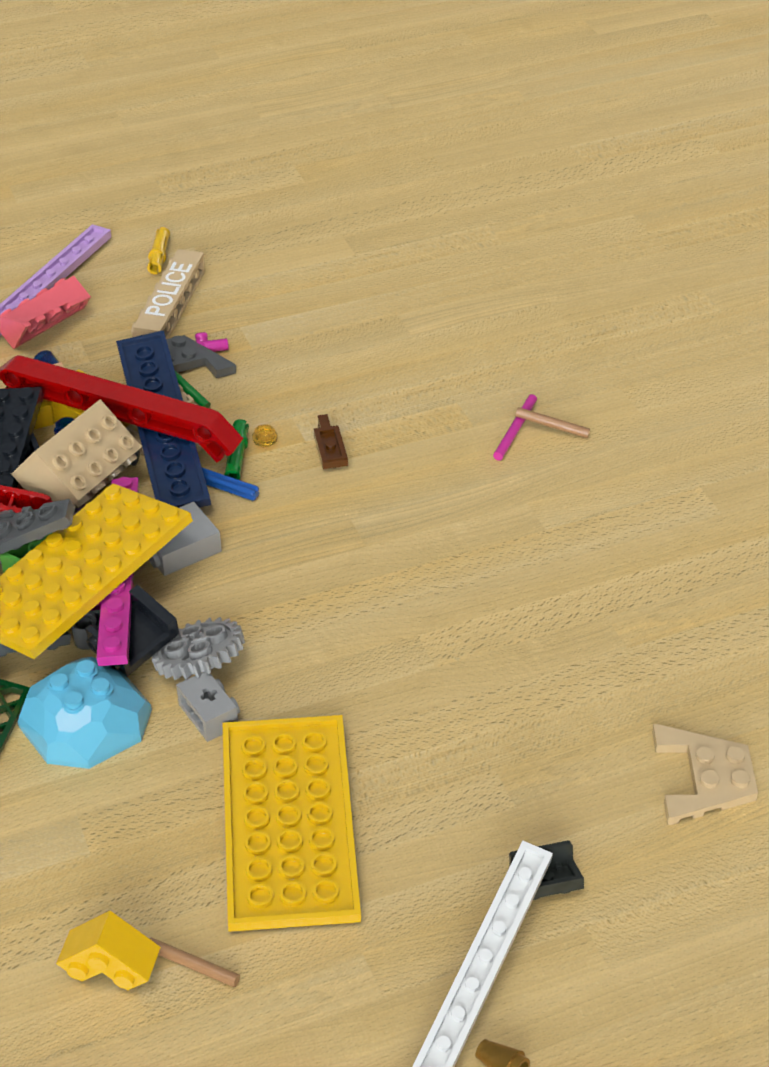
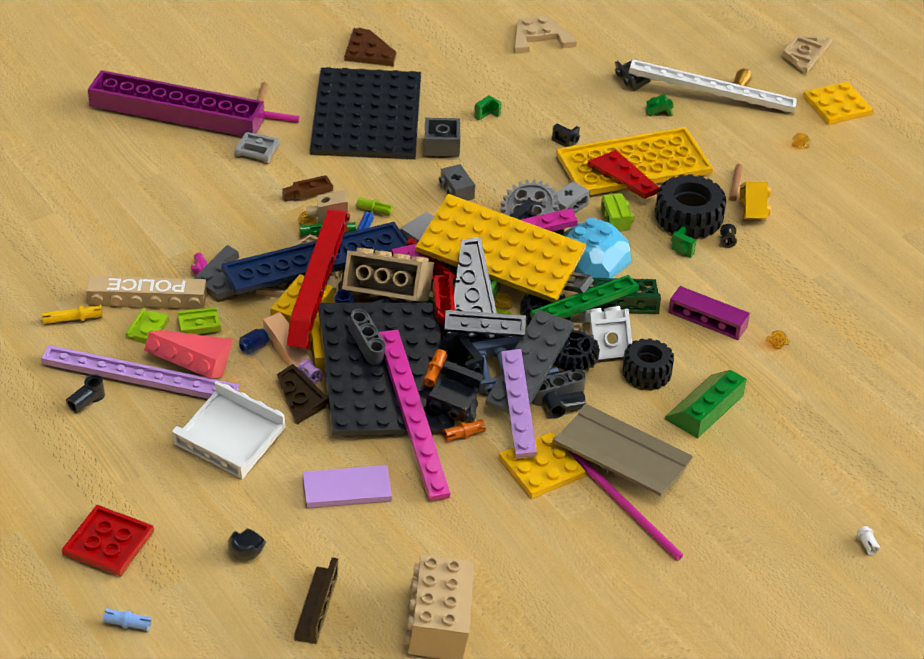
camera: 105 degrees left, 0 degrees up
none -> black piece [66,375,105,413]
none -> magenta brick [87,70,265,136]
none -> lime plate [126,309,169,344]
none -> lime plate [177,307,221,334]
none -> light grey plate [235,132,279,164]
none -> tan torso [306,190,348,224]
none -> black plate [310,67,421,160]
none -> reddish brown plate [344,28,396,67]
none -> lime axle [356,197,393,215]
none -> dark grey brick [424,118,460,157]
none -> dark grey brick [439,164,475,201]
none -> green bracket [474,95,501,121]
none -> black bracket [552,123,580,147]
none -> red wing [587,150,659,199]
none -> lime brick [601,193,634,231]
none -> green bracket [646,93,674,116]
none -> black tyre [655,174,727,239]
none -> green bracket [671,226,697,258]
none -> black bush [720,224,737,248]

